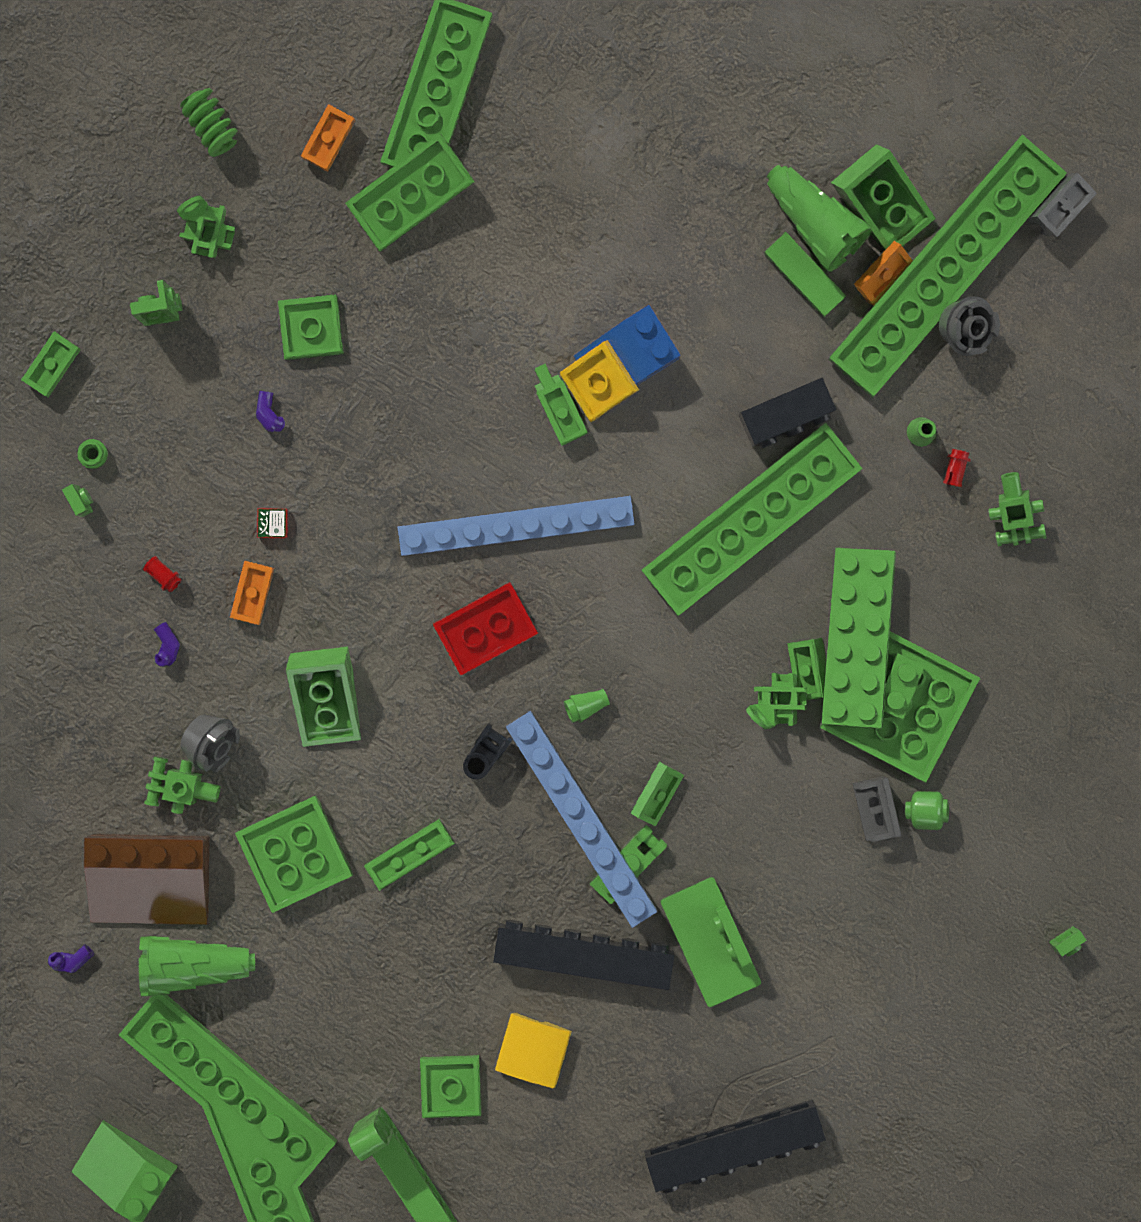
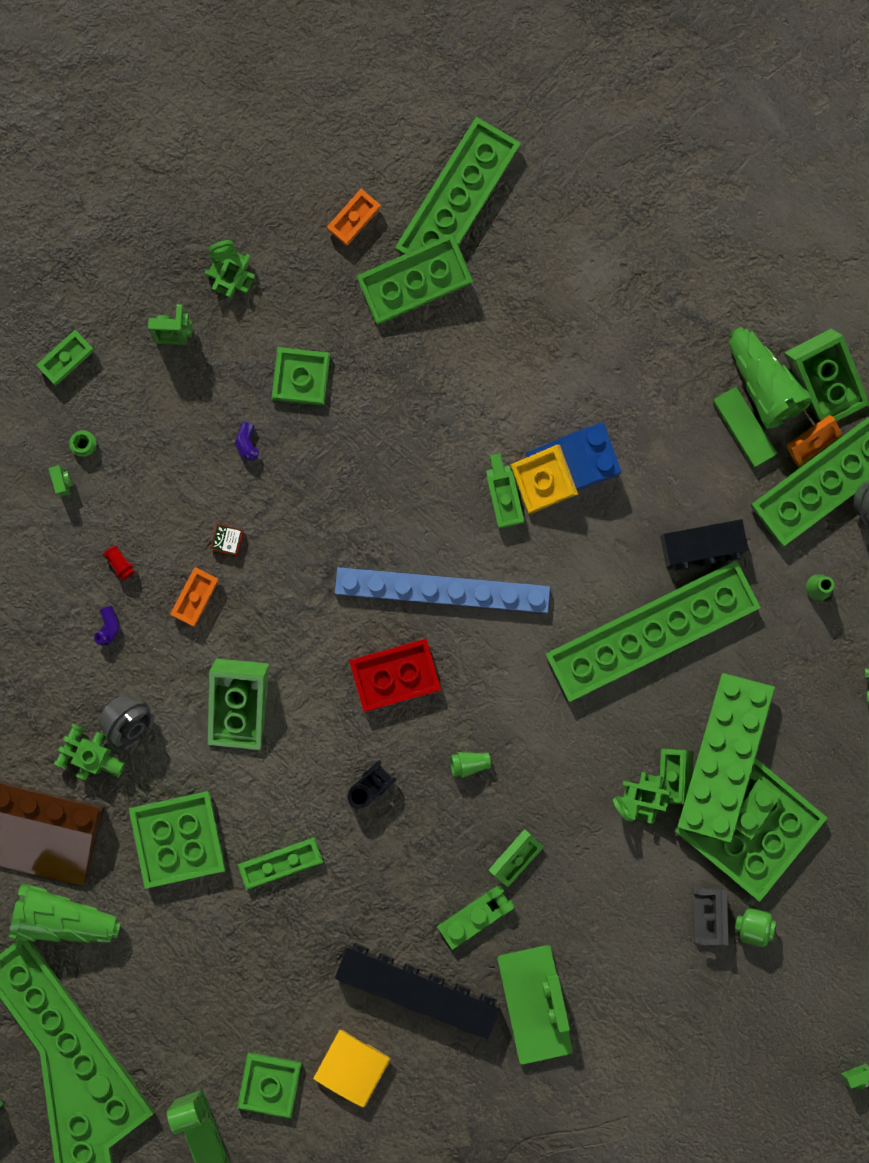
camera: 10 degrees right, 5 degrees down
bright green piece [180,88,238,157] -> none
medium blue plate [506,711,657,928] -> none
red pin [943,449,971,487] -> none

